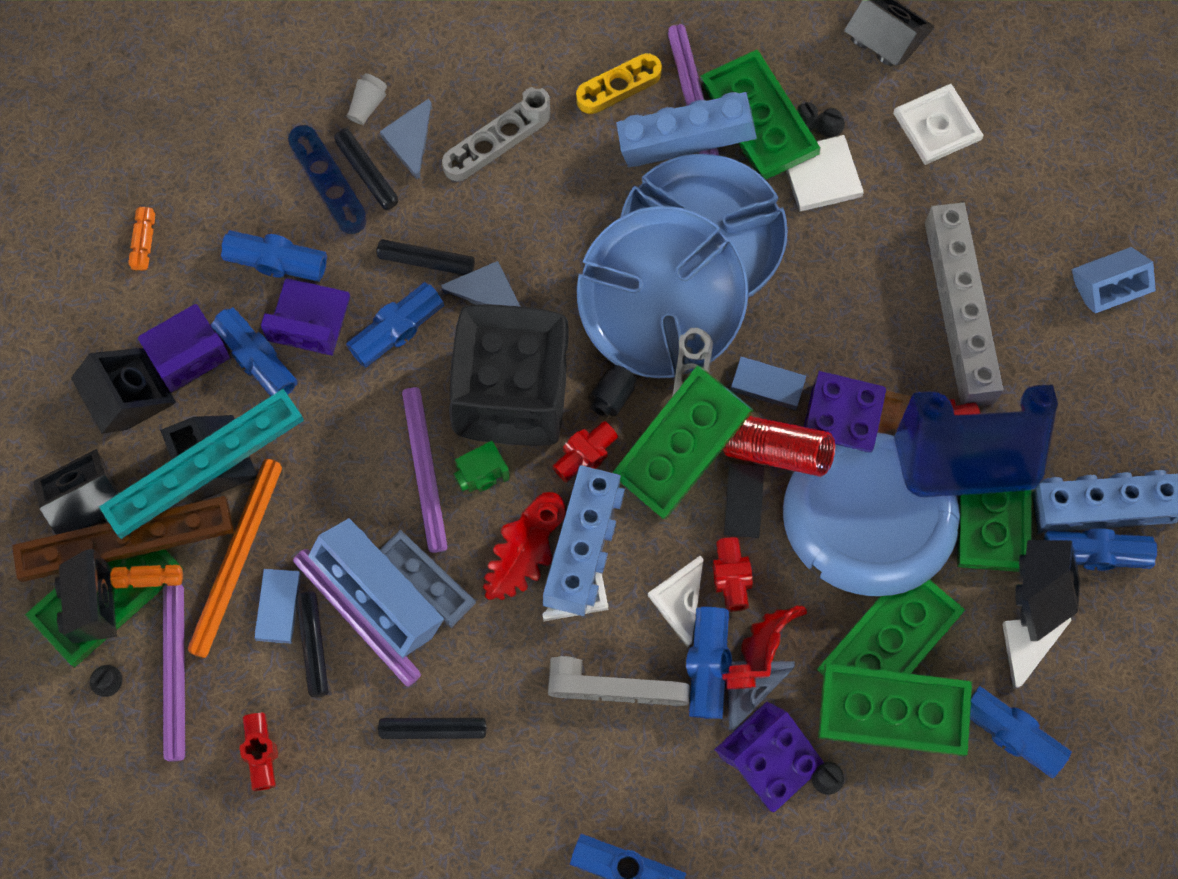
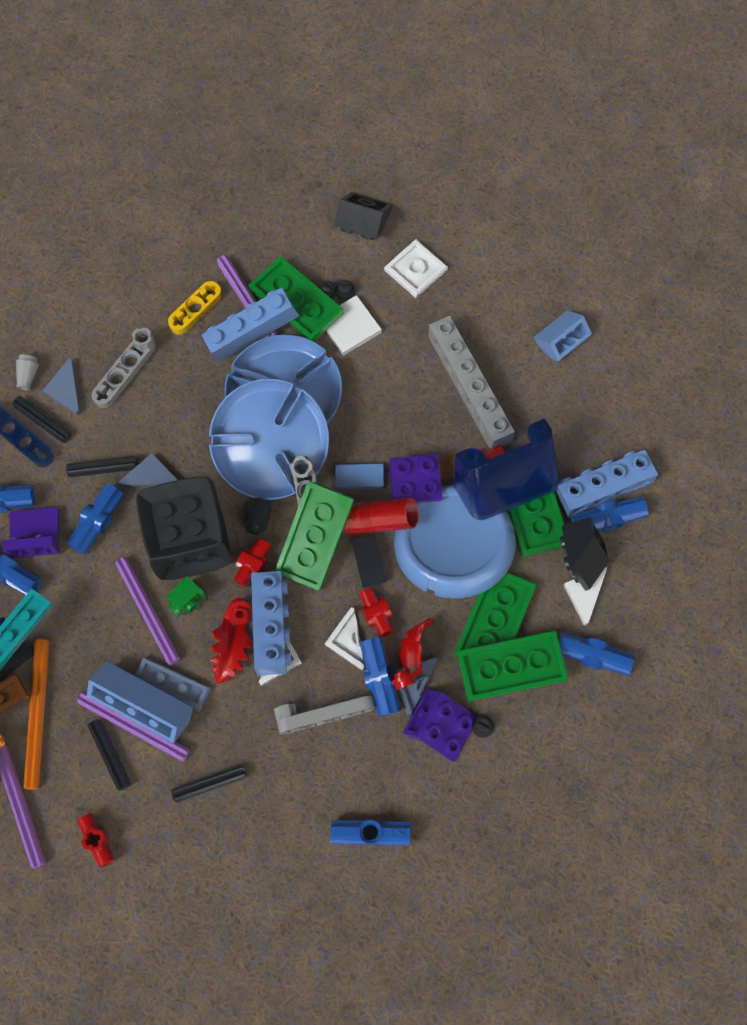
camera: 15 degrees left, 0 degrees up
medium blue tile [254,569,301,644] -> none

